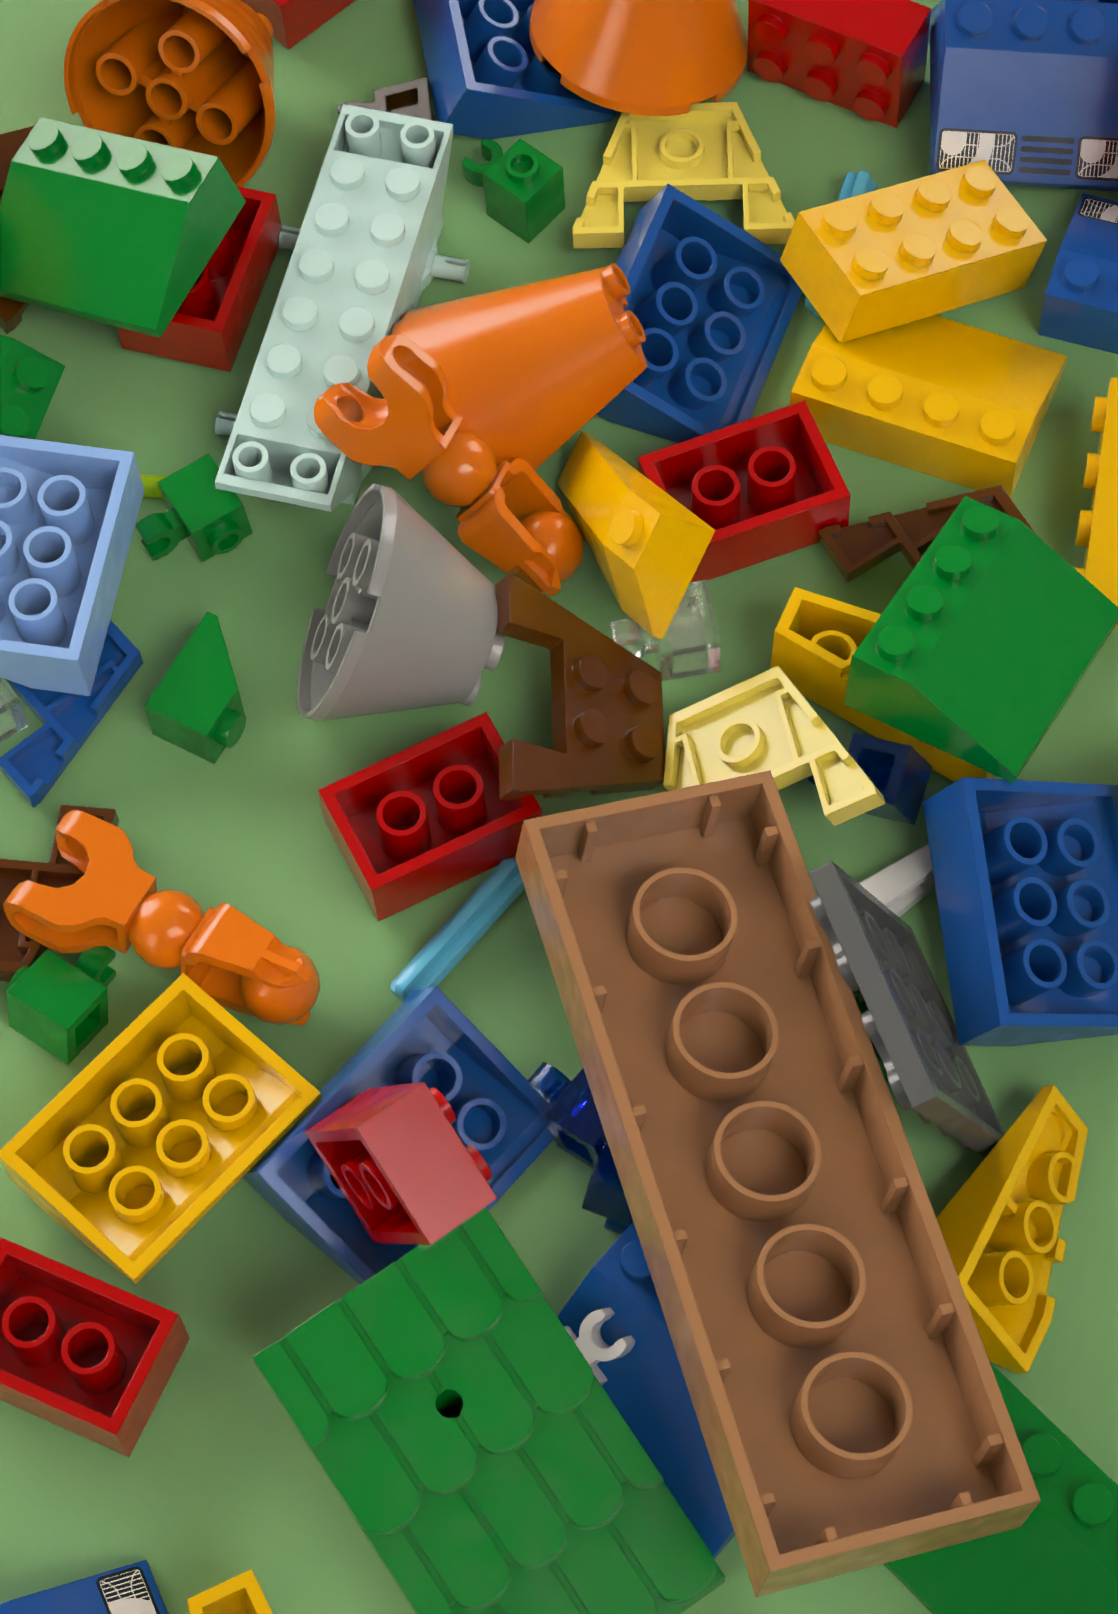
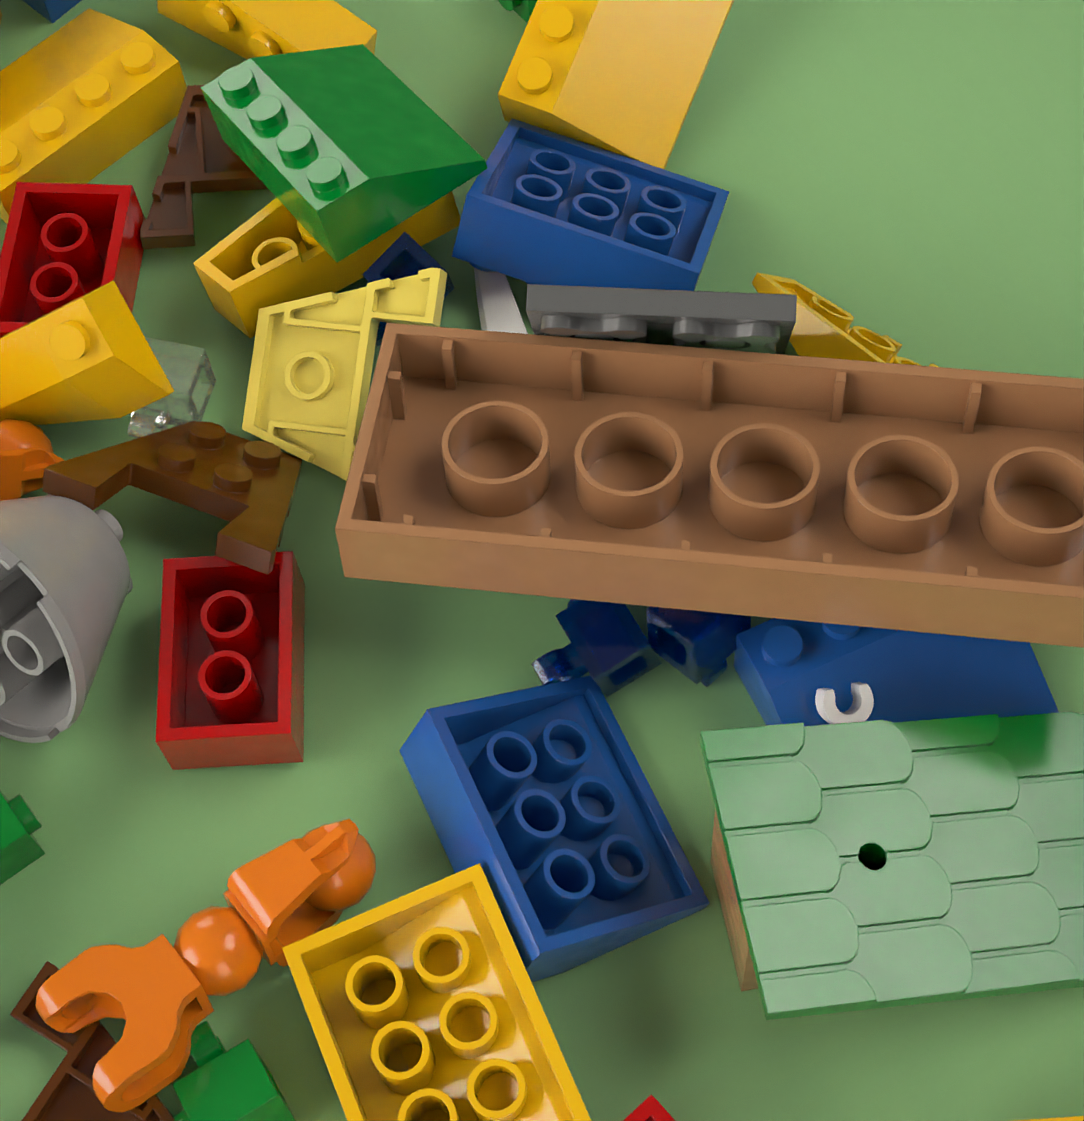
camera: 65 degrees left, 0 degrees up
brick [305,1082,497,1245] -> none
medium azure axle [390,857,525,1003] -> none

